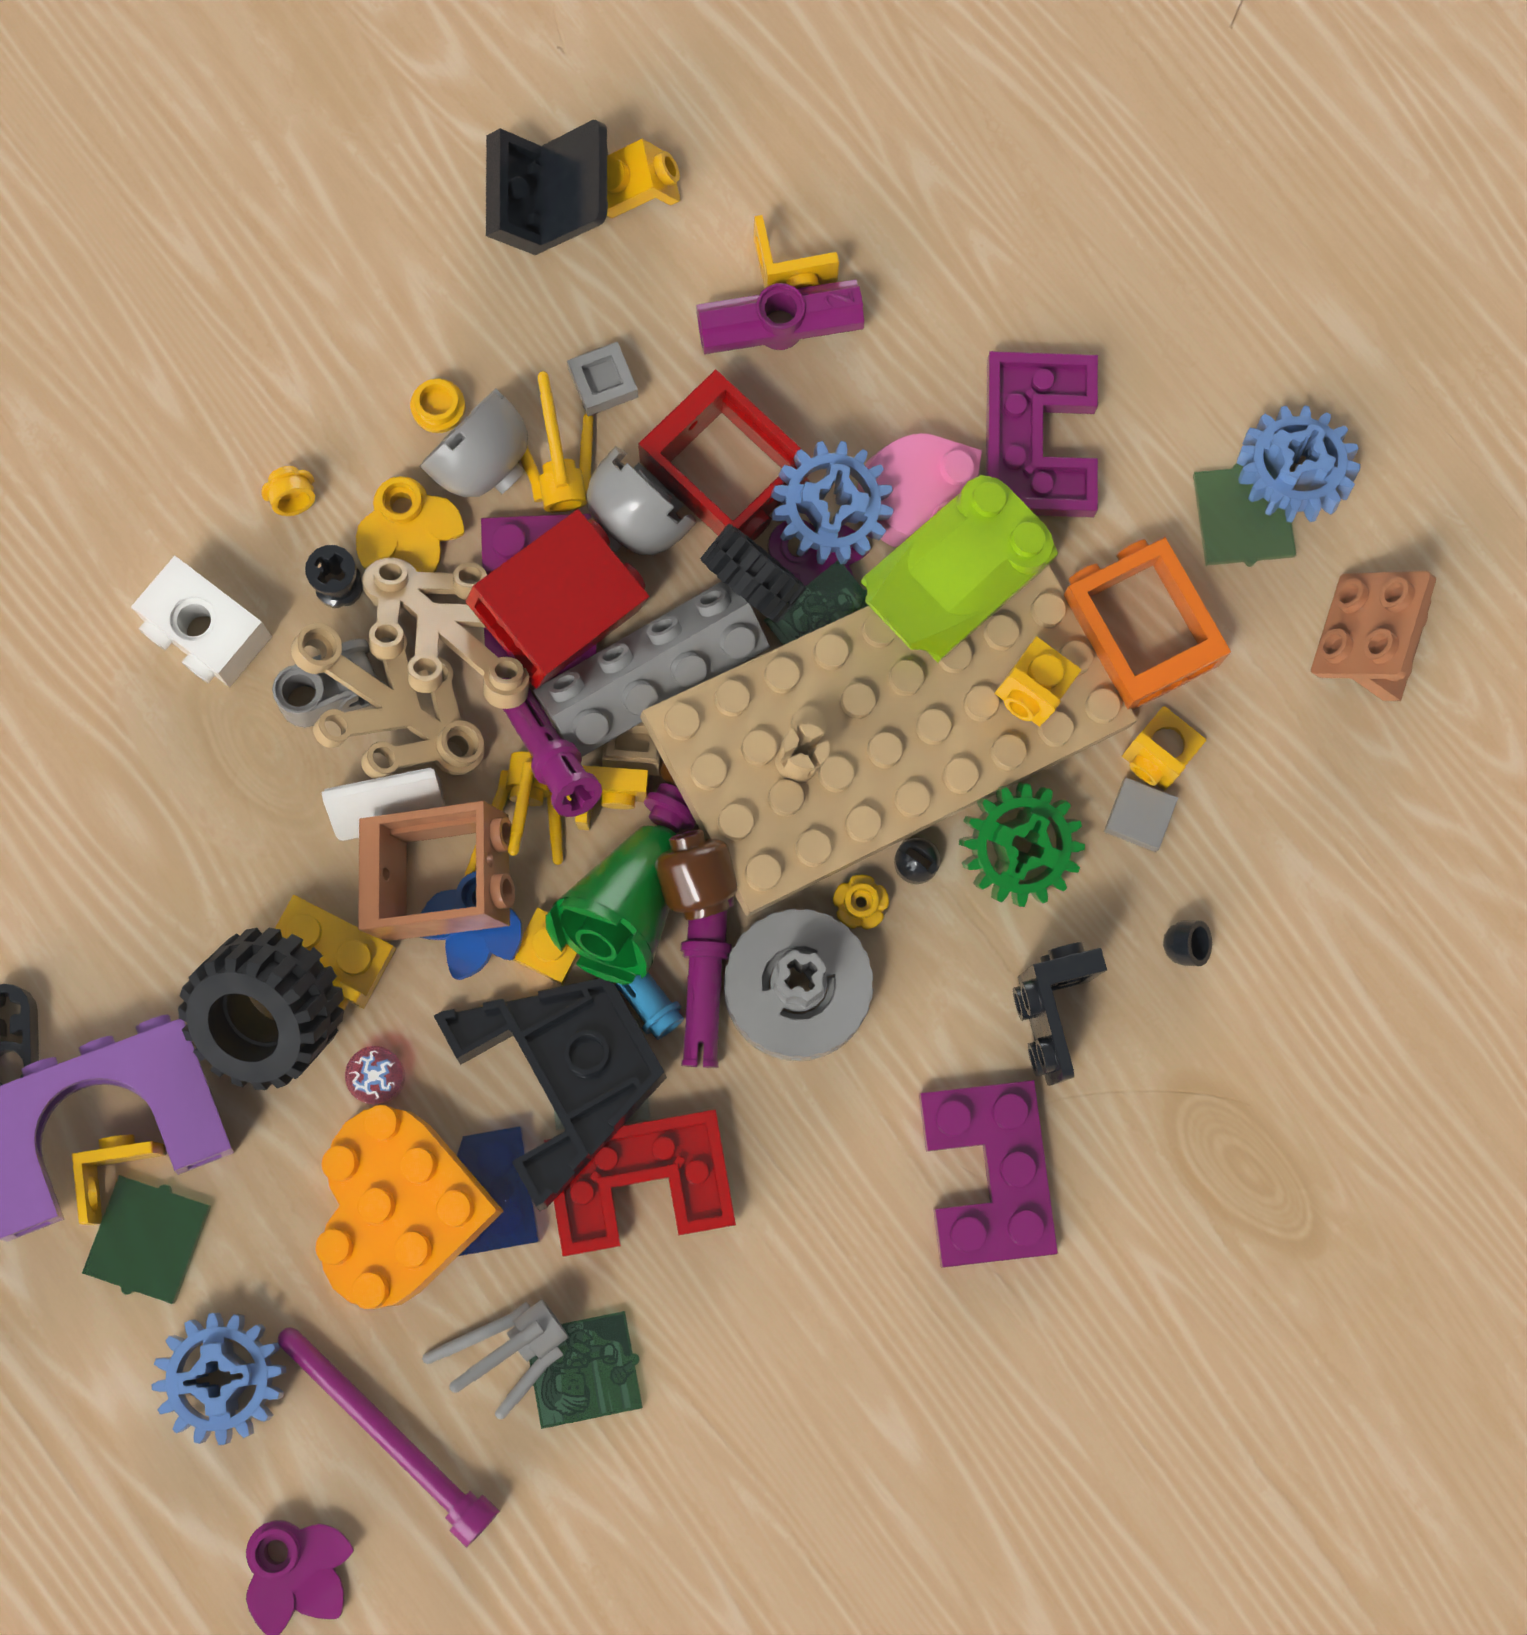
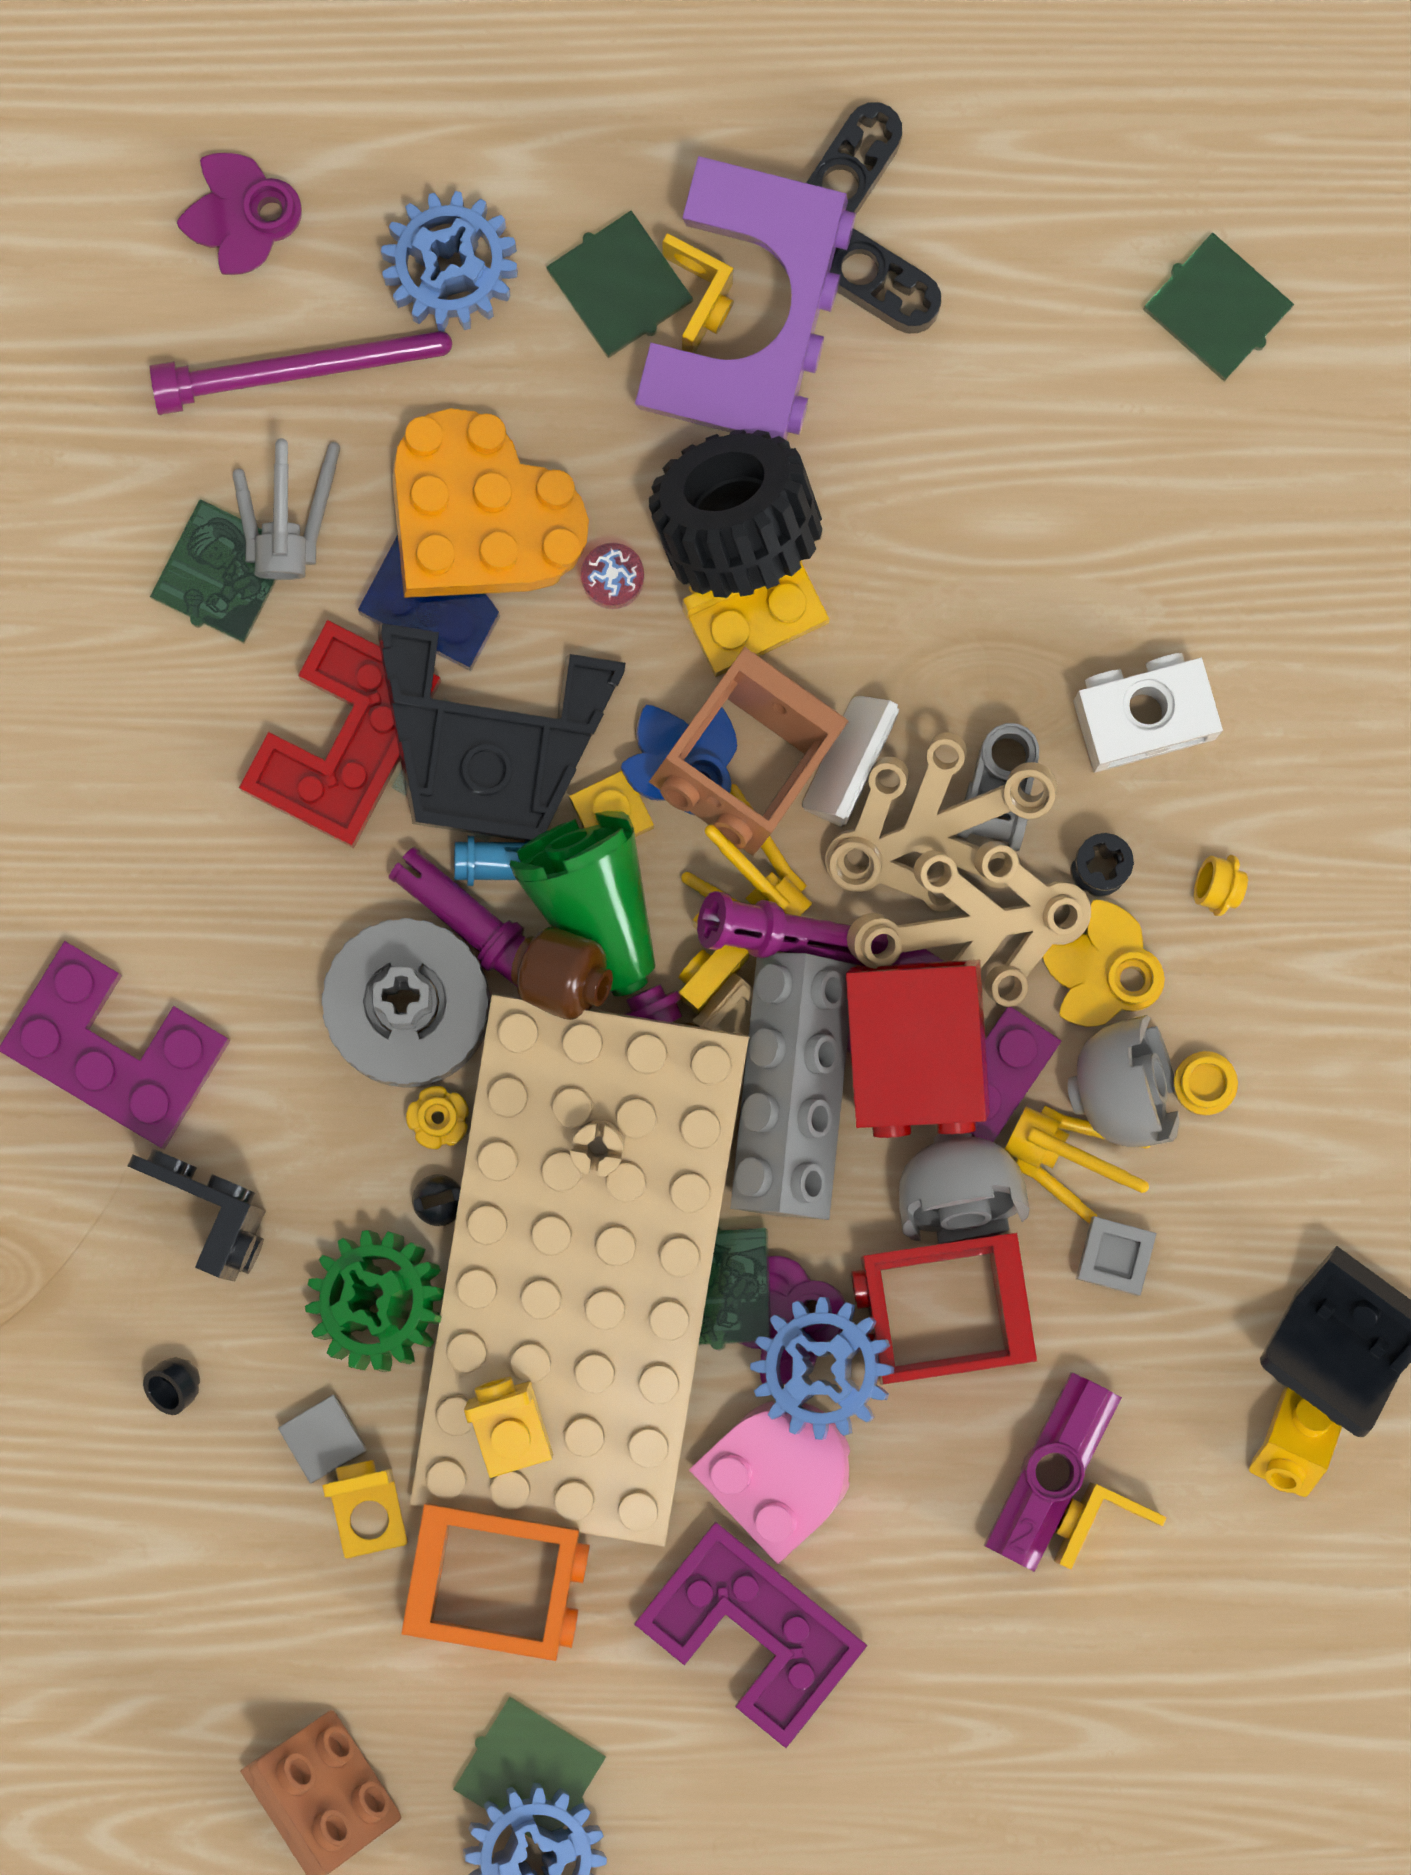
camera: 130 degrees right, 5 degrees up
black tyre [700,524,807,623] -> none
lime slope [861,474,1058,663] -> none

